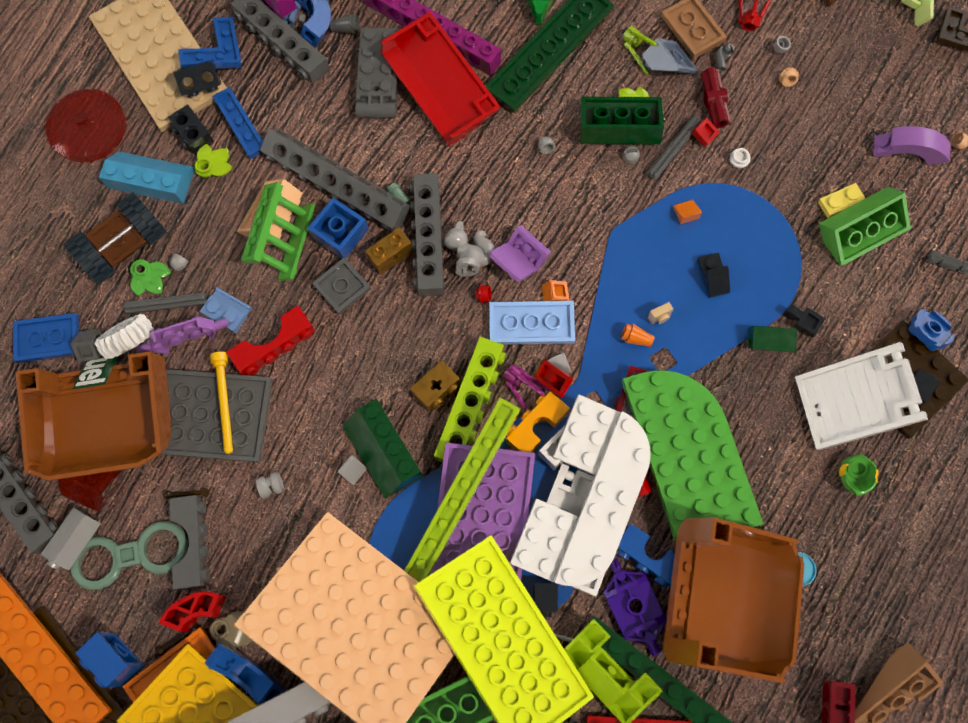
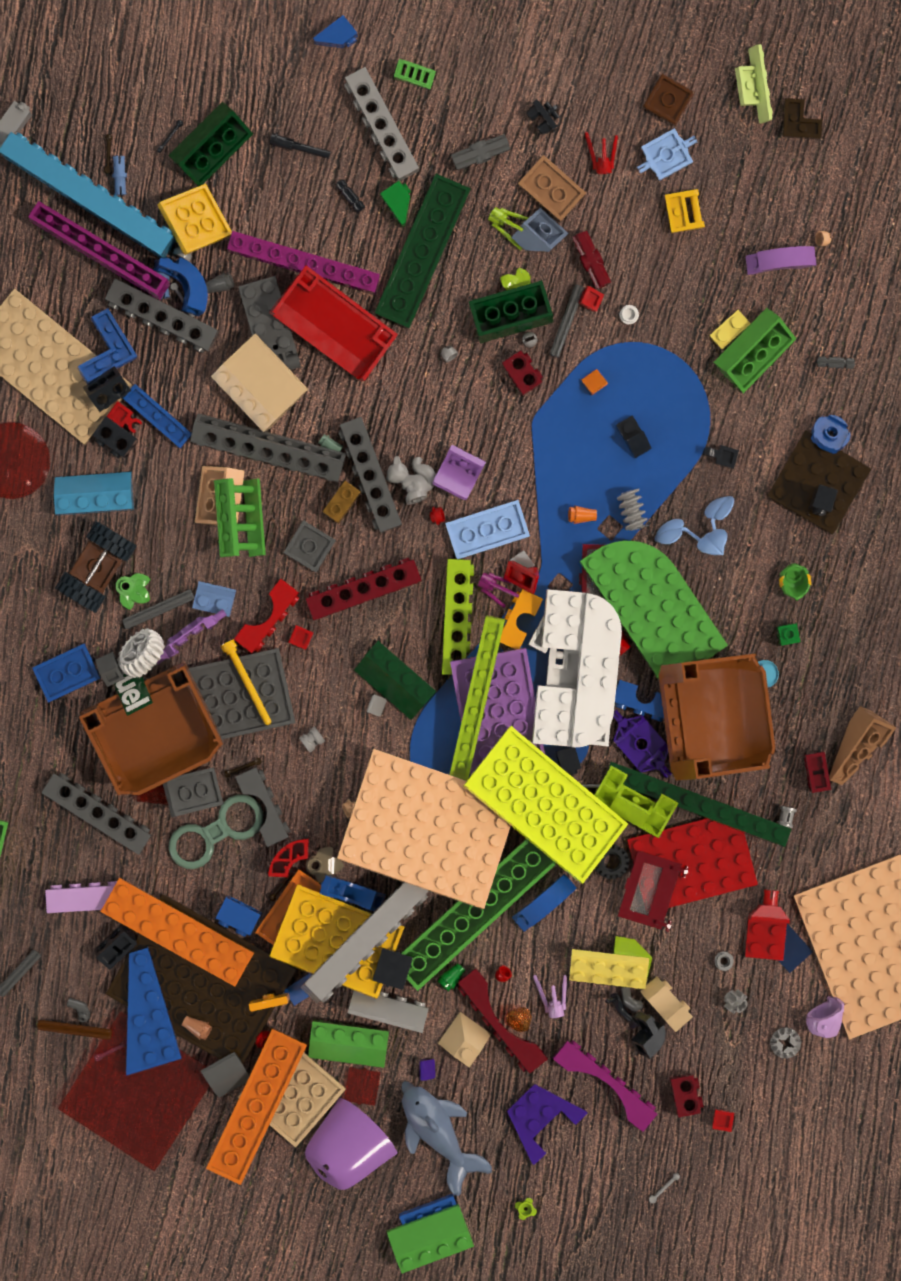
camera: 25 degrees left, 15 degrees up
light grey brick [41,507,101,570] -> none
light grey hinge [170,253,189,271] -> none
lime plate [195,144,232,178] -> none
blue brick [307,198,369,259] -> none
pearl gold brick [410,360,461,412] -> none
orange slope [541,280,570,301] -> none
tan plate [648,302,673,325] -> none
dark grey arm [714,43,734,72] -> none
dark green hinge [748,326,797,353] -> none
light grey hinge [773,36,791,54] -> none
light nougat plate [779,68,799,87] -> none
white door [795,342,928,450] -> none
none -> red plate [107,401,142,433]
none -> dark grey plate [163,767,223,817]
none -> tan slope [211,334,308,432]
none -> red plate [288,625,314,650]
none -> dark red brick [306,558,422,621]
none -> dark red brick [502,350,543,396]
none -> light grey piece [617,489,649,531]
none -> light blue plate [637,128,698,181]
none -> light blue plant [654,496,734,555]
none -> yellow plate [665,189,705,233]
none -> green brick [776,623,800,646]

